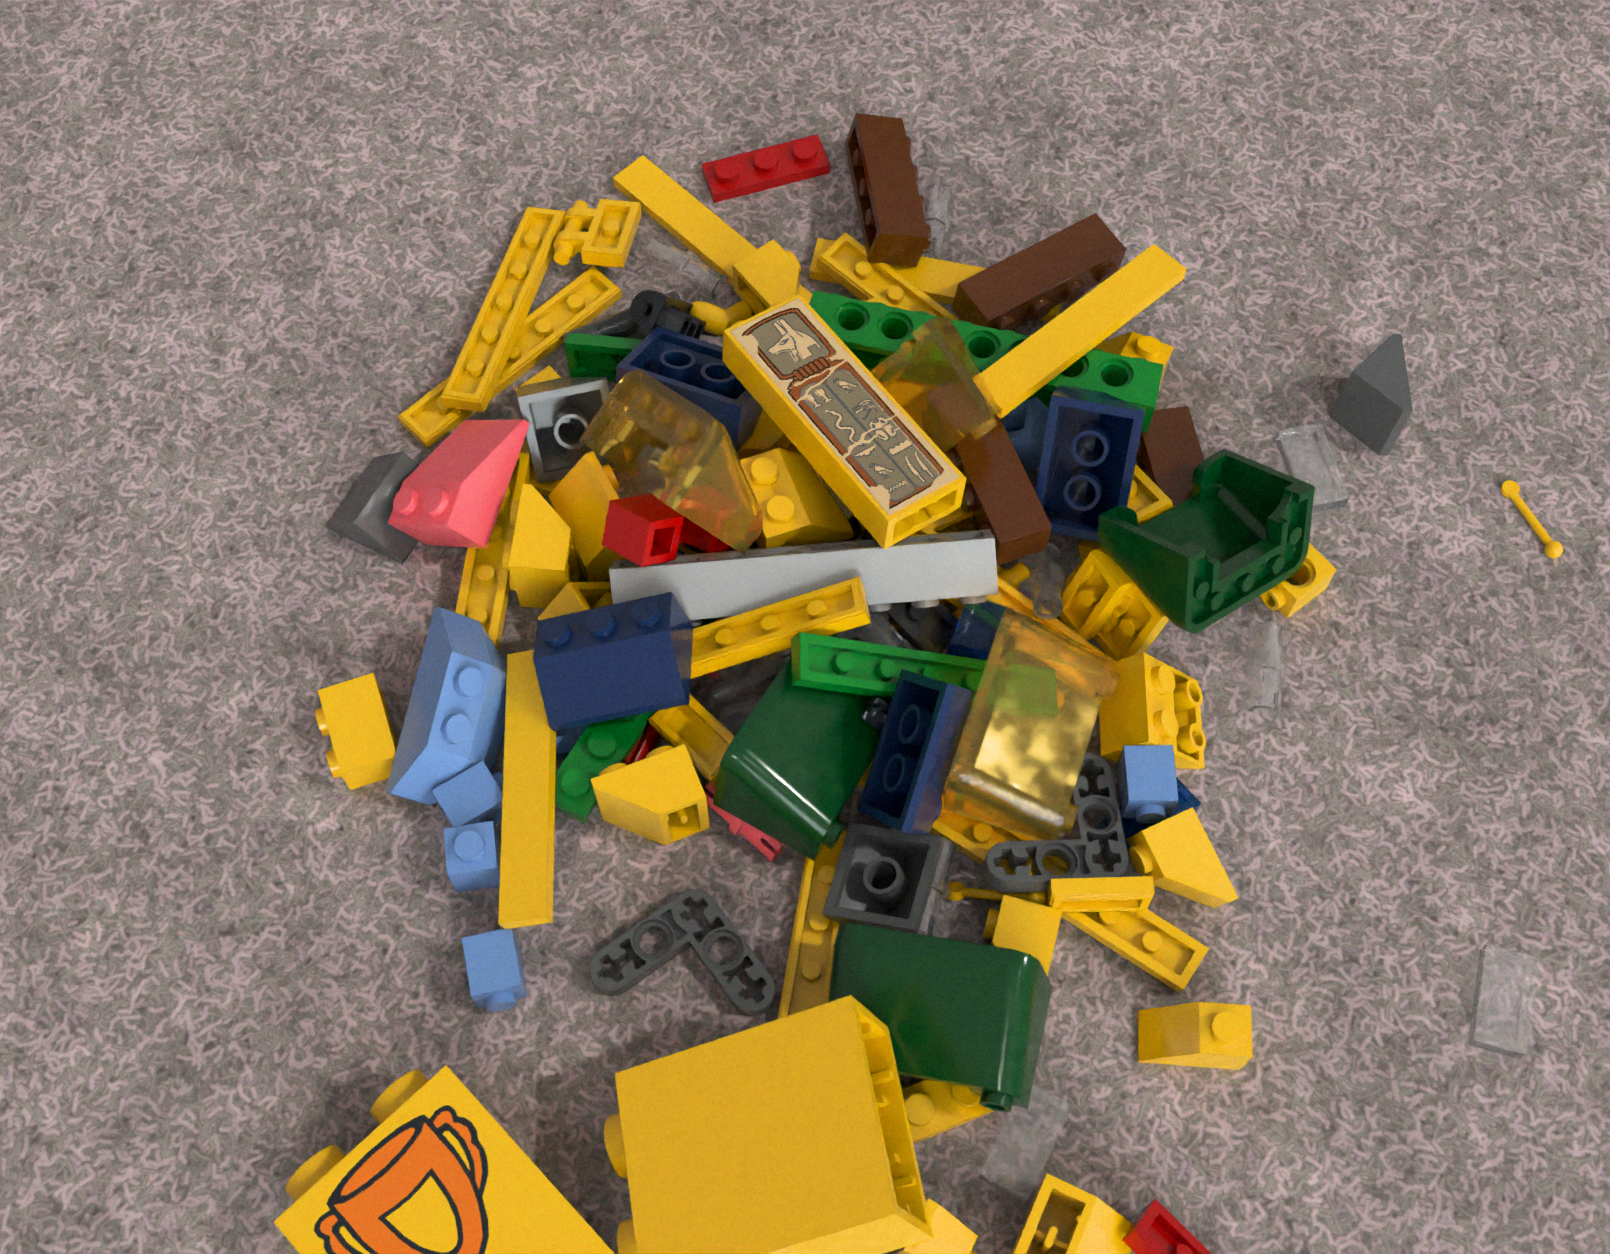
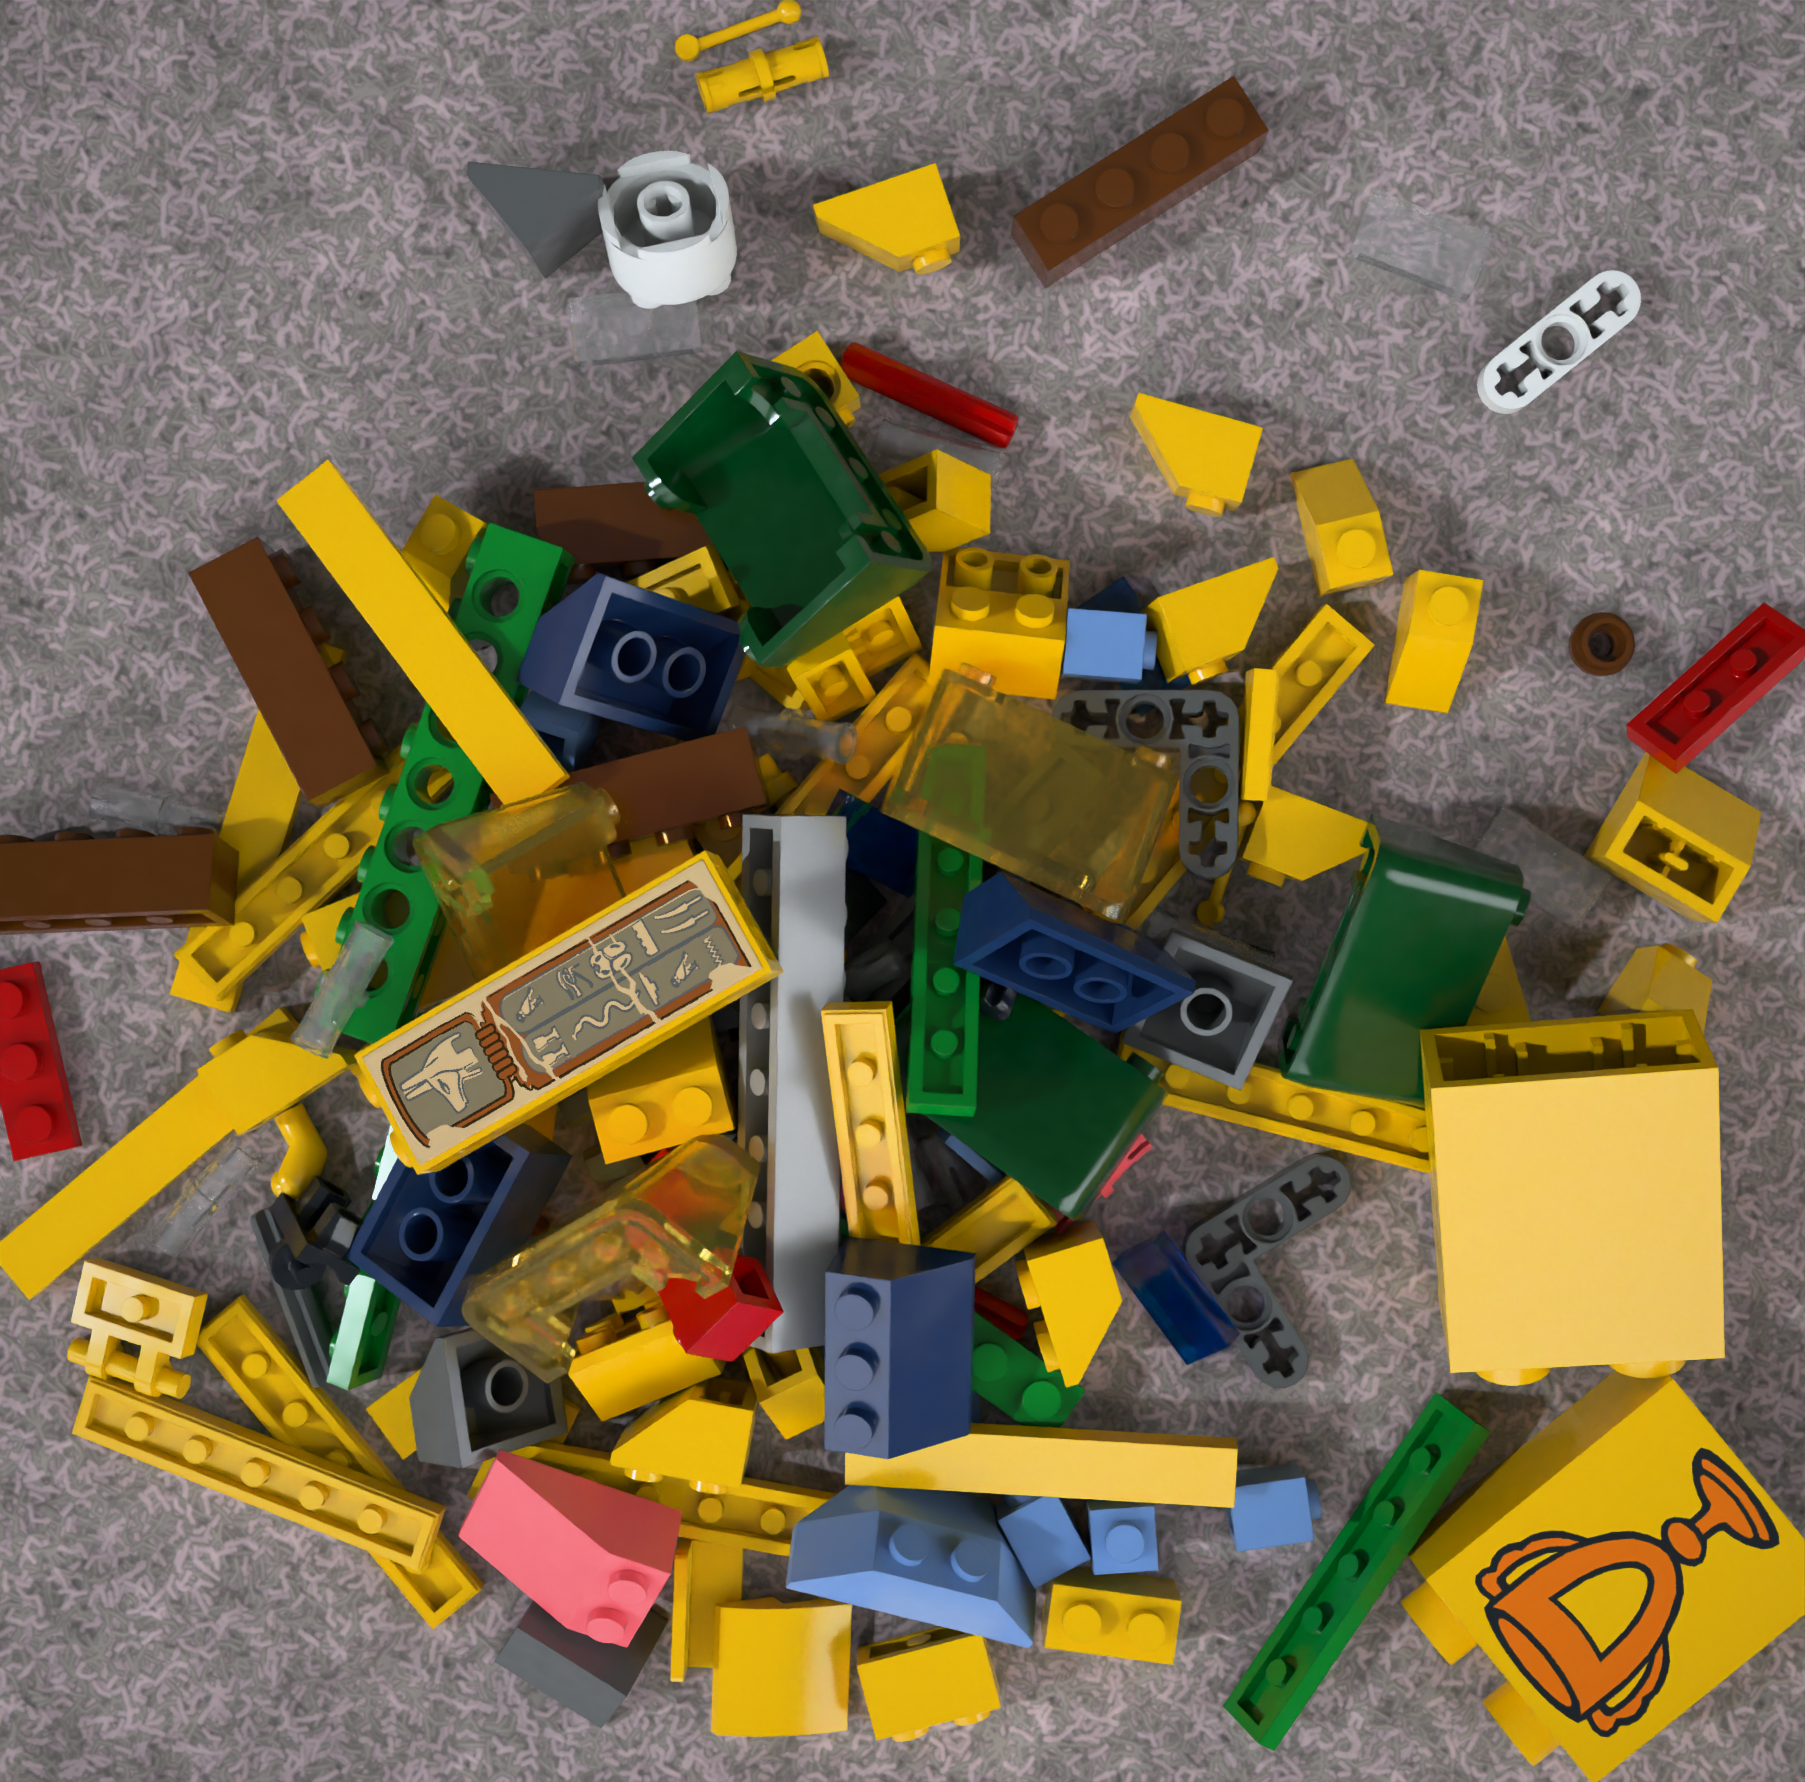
camera: 85 degrees left, 25 degrees up
none -> clear pin [290,920,395,1058]
none -> white brick [598,151,737,309]
none -> yellow panel [671,1537,744,1682]
none -> yellow pin [695,36,829,115]
none -> yellow slope [711,1597,852,1737]
none -> yellow slope [813,163,961,275]
none -> red axle [839,342,1019,448]
none -> yellow slope [879,449,991,552]
none -> reddish brown brick [1011,76,1269,288]
none -> yellow brick [1041,1566,1182,1665]
none -> clear blue tile [1112,1231,1240,1365]
none -> yellow slope [1130,393,1263,517]
none -> green plate [1223,1392,1491,1751]
none -> yellow slope [1290,458,1393,597]
none -> white beam [1477,270,1641,414]
none -> reddish brown plate [1569,612,1635,677]

